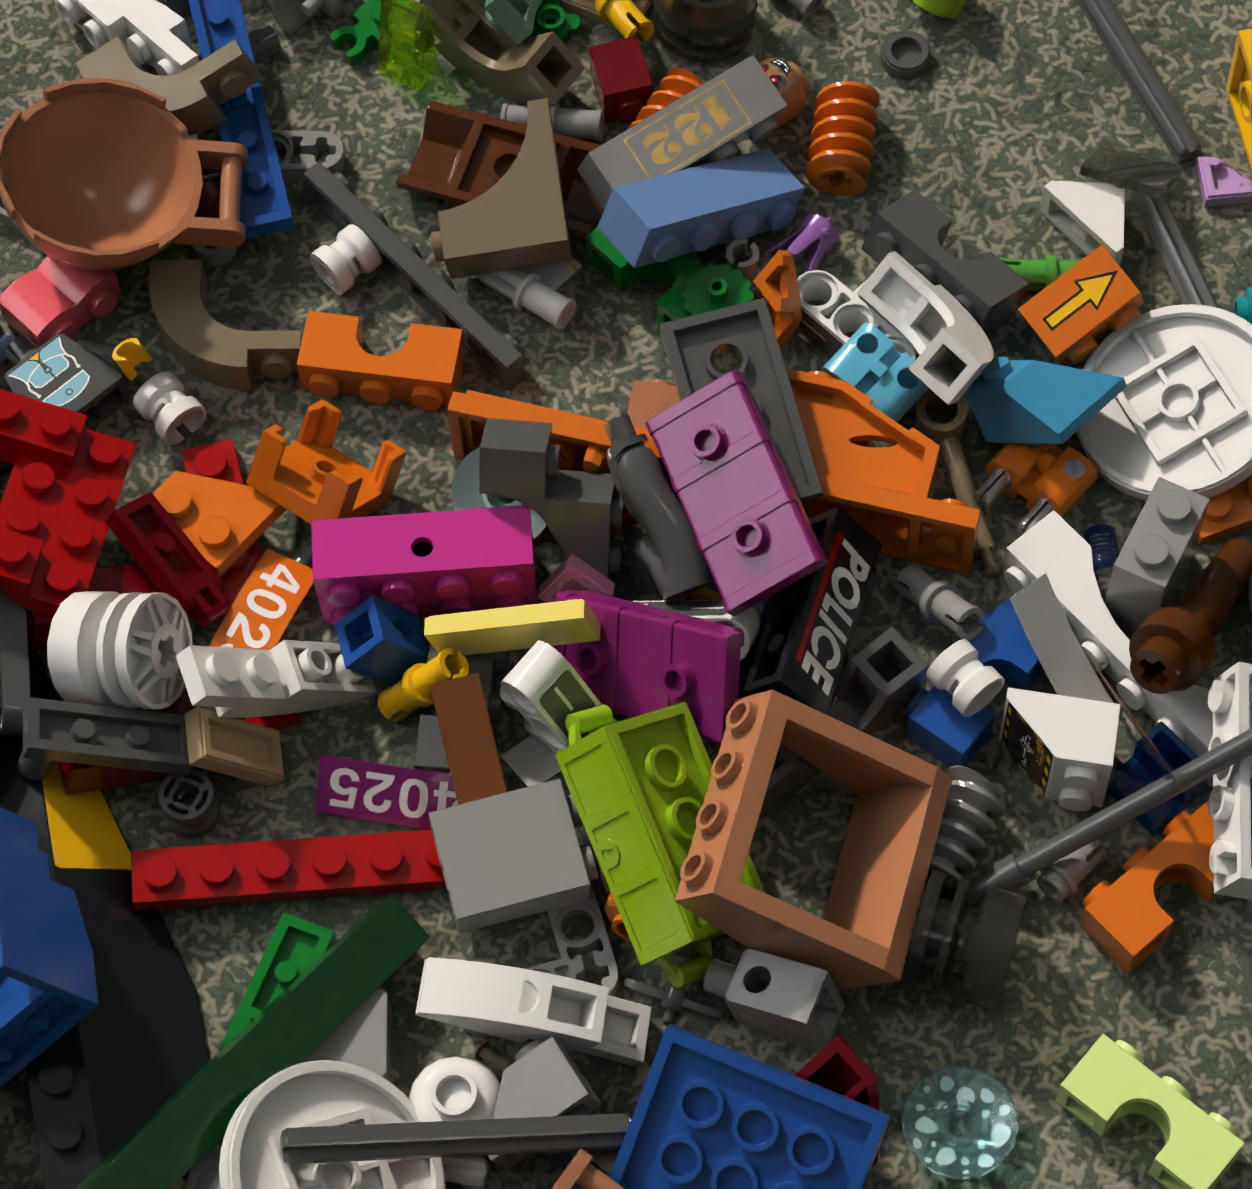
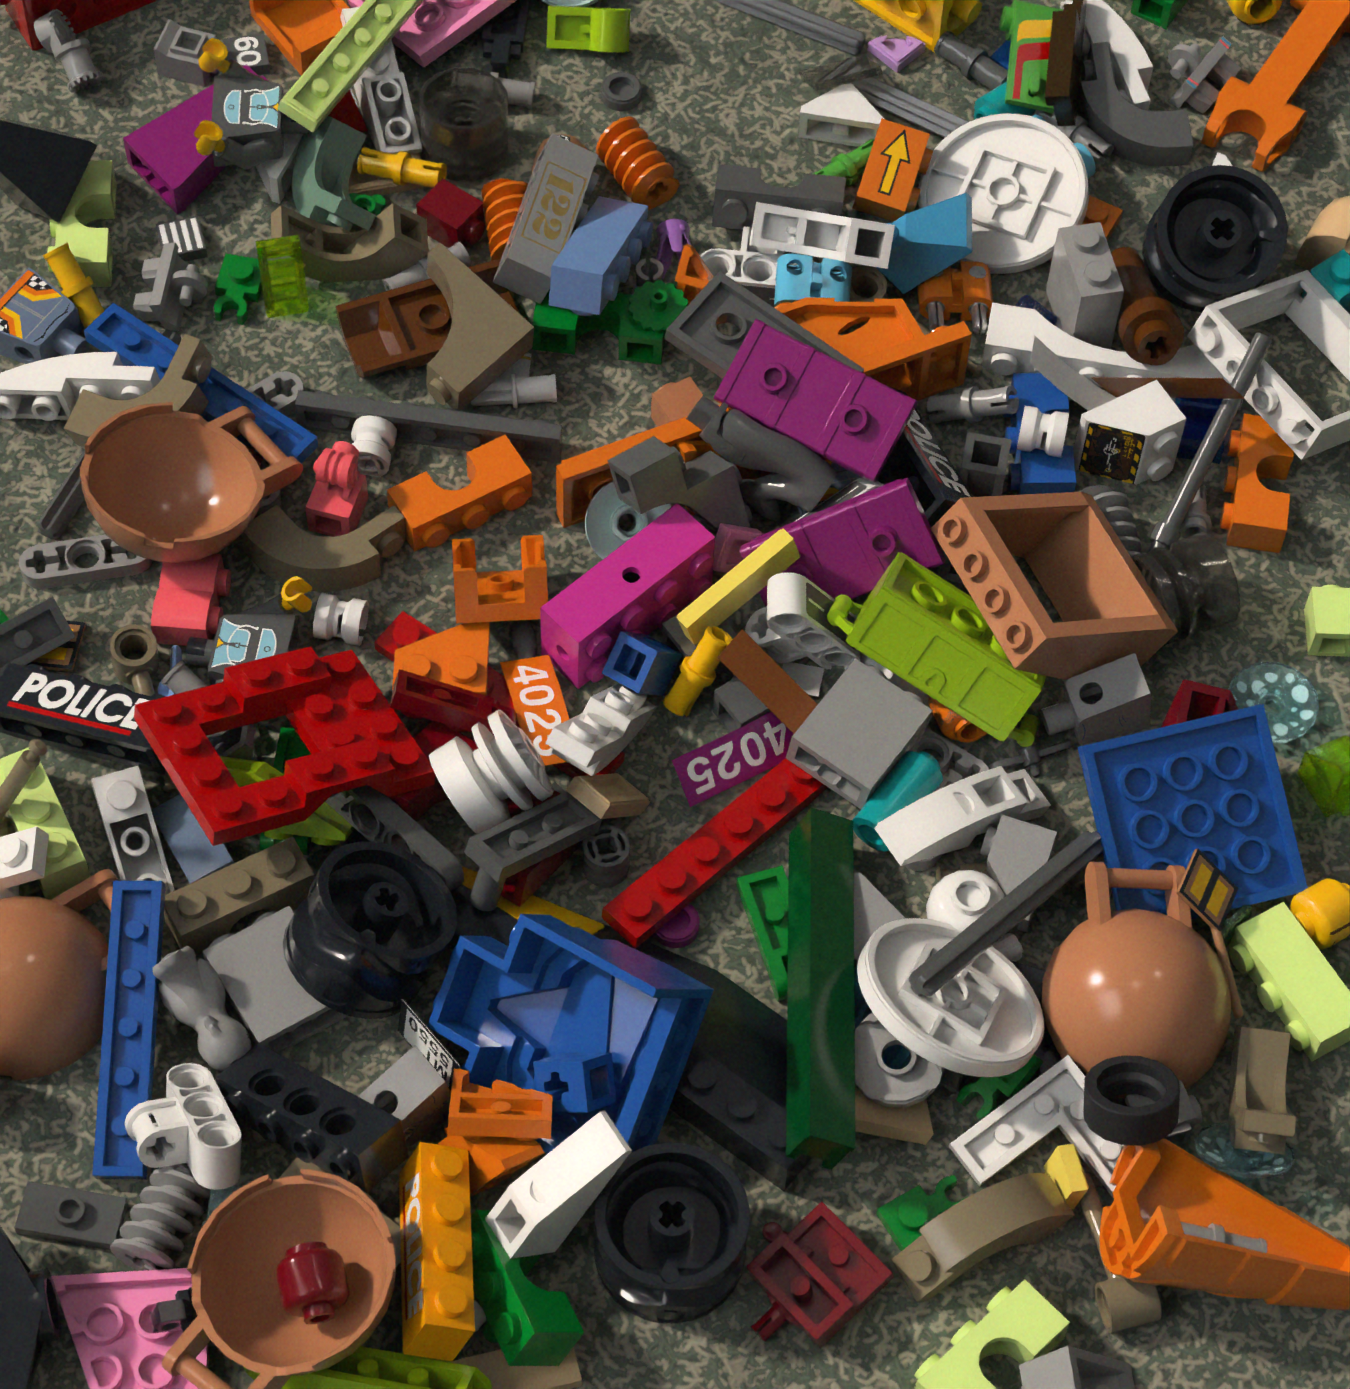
camera: 45 degrees left, 5 degrees down
none -> coral brick [305,441,368,537]
none -> magenta tile [653,904,700,948]
none -> teal brick [852,751,943,852]

